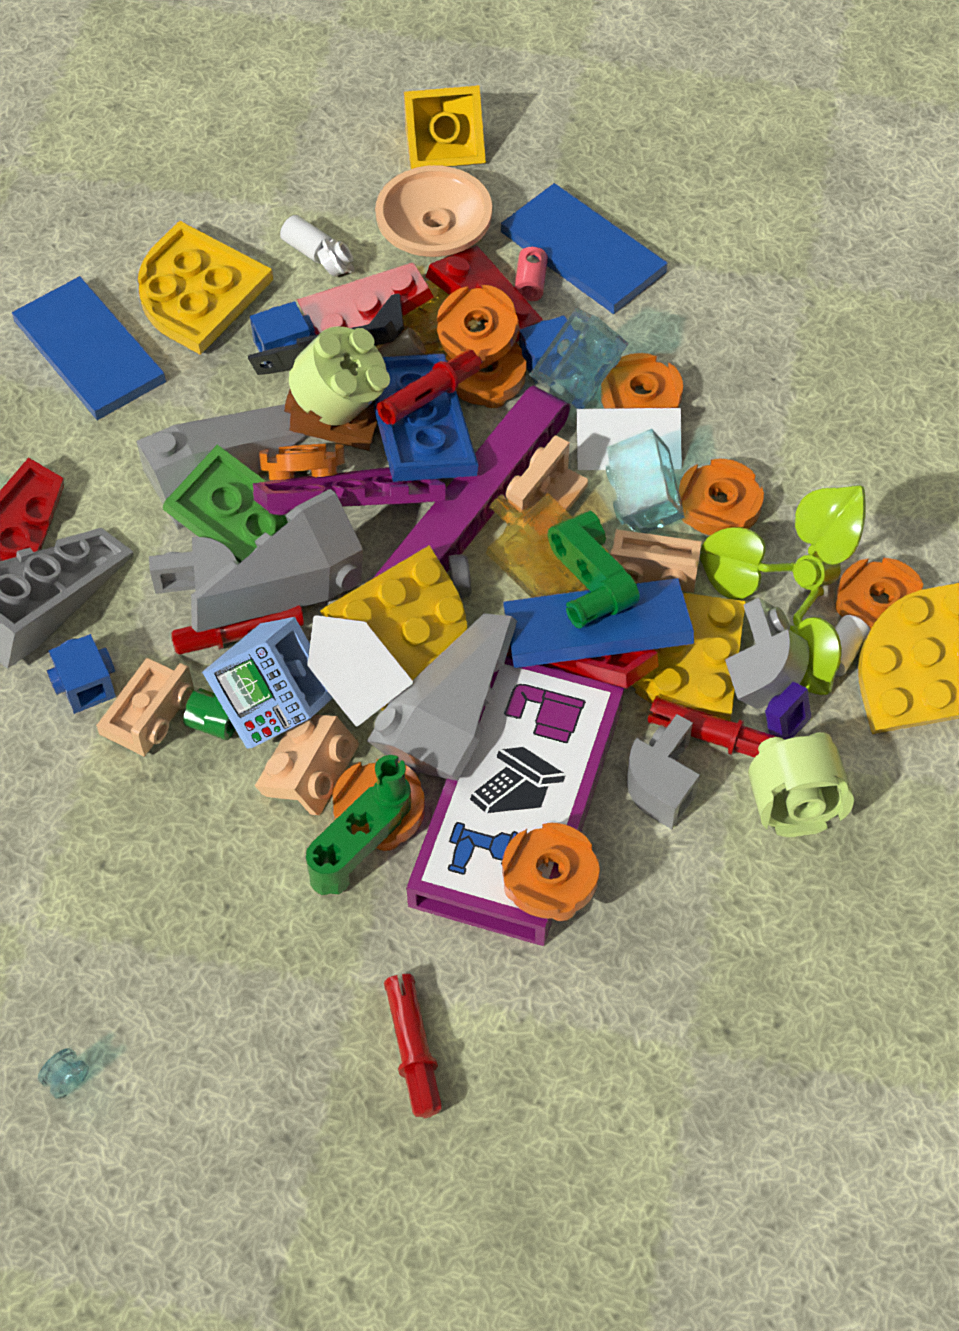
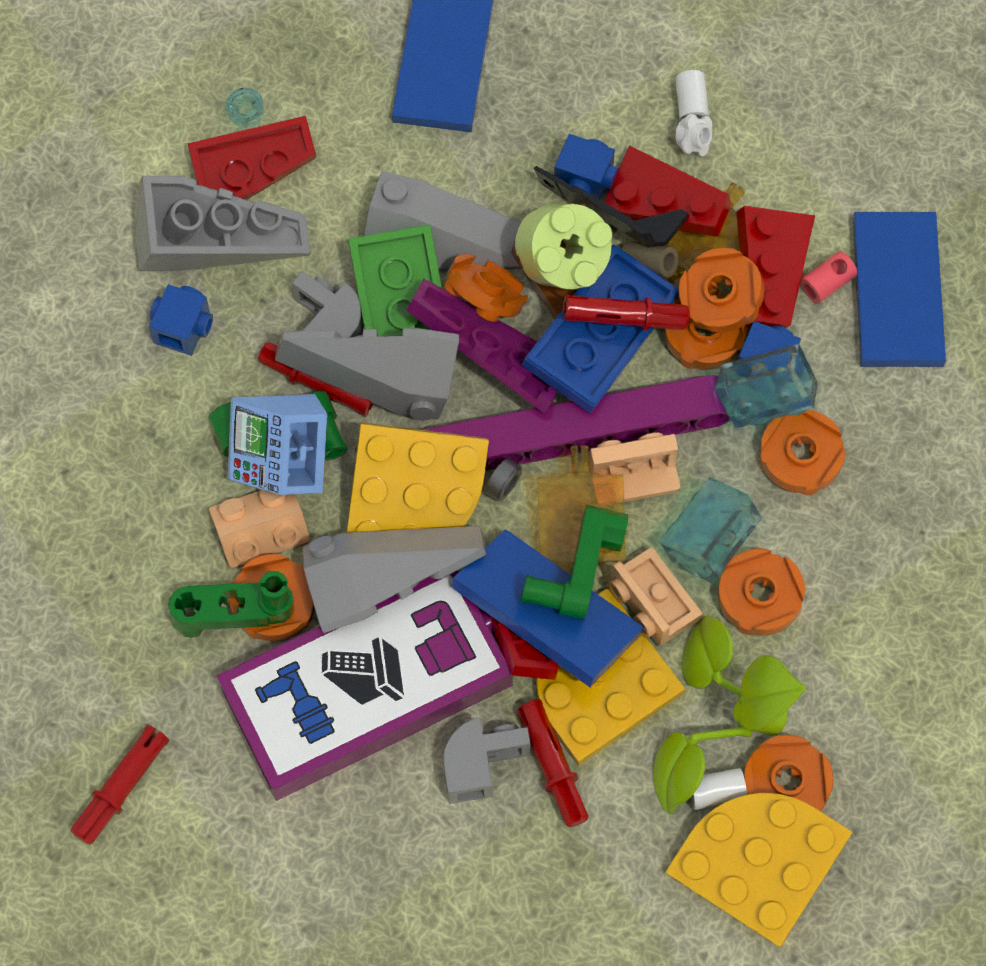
camera: 45 degrees right, 10 degrees up
light nougat bracket [96,658,194,757] -> none
yellow plate [138,220,274,355] -> none
white sticker [308,615,413,726] -> none
light nougat dish [375,165,492,257] -> none
yellow slope [404,85,486,169] -> none
orange plate [502,823,600,921] -> none
white sticker [577,408,682,470] -> none
light grey brick [725,597,809,709] -> none
yellowish green brick [748,732,854,837] -> none
dark purple plate [765,681,812,740] -> none

